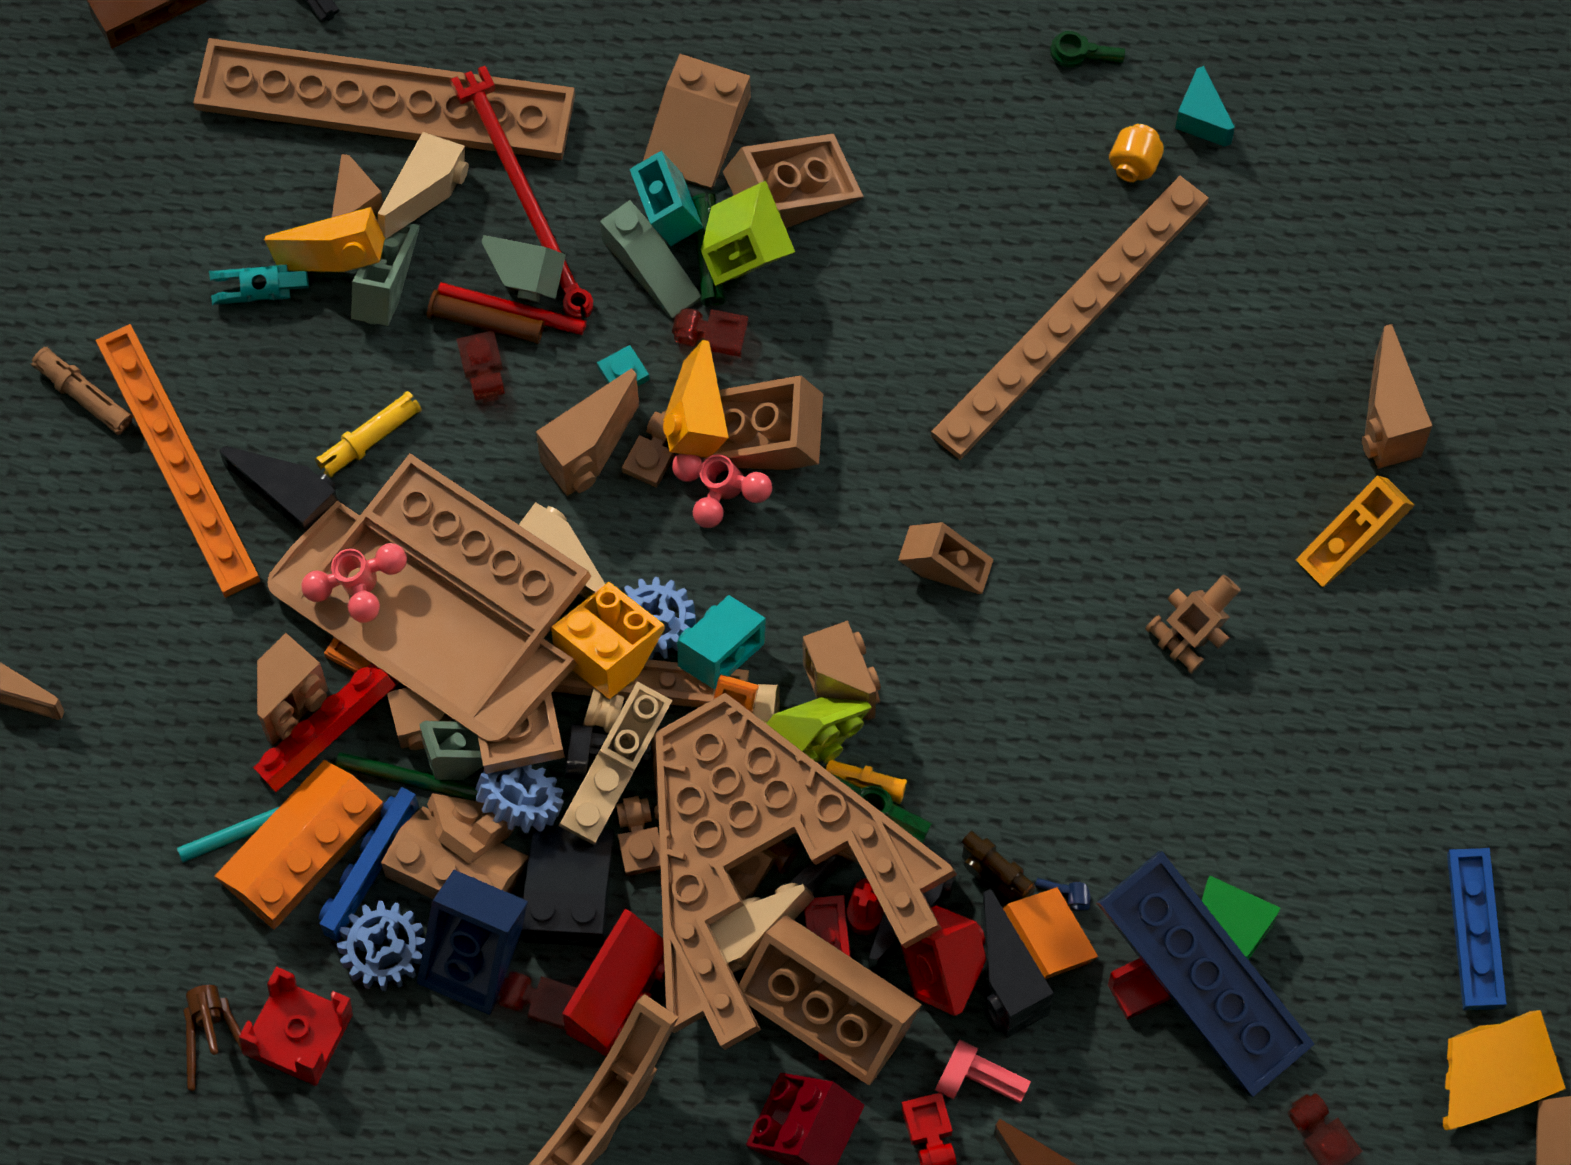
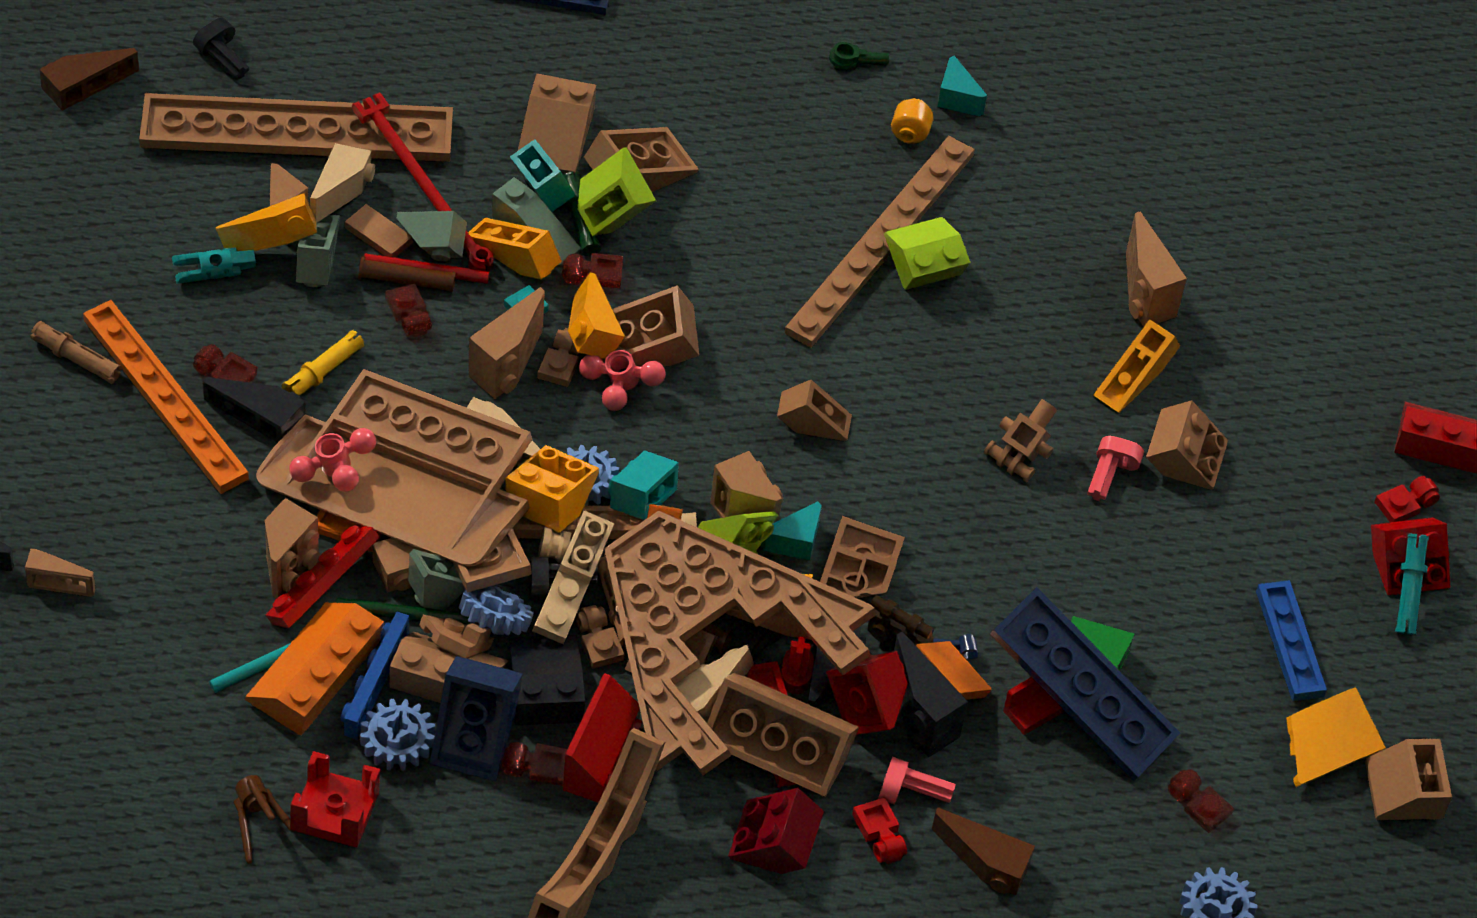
camera: 15 degrees left, 15 degrees down
none -> clear red plate [193,344,257,383]
none -> medium nougat tile [345,204,413,258]
none -> light orange slope [468,218,562,279]
none -> teal slope [761,501,822,560]
none -> medium nougat slope [820,516,905,598]
none -> lime slope [884,217,971,290]
none -> coral piece [1087,436,1144,501]
none -> medium nougat slope [1146,400,1228,490]

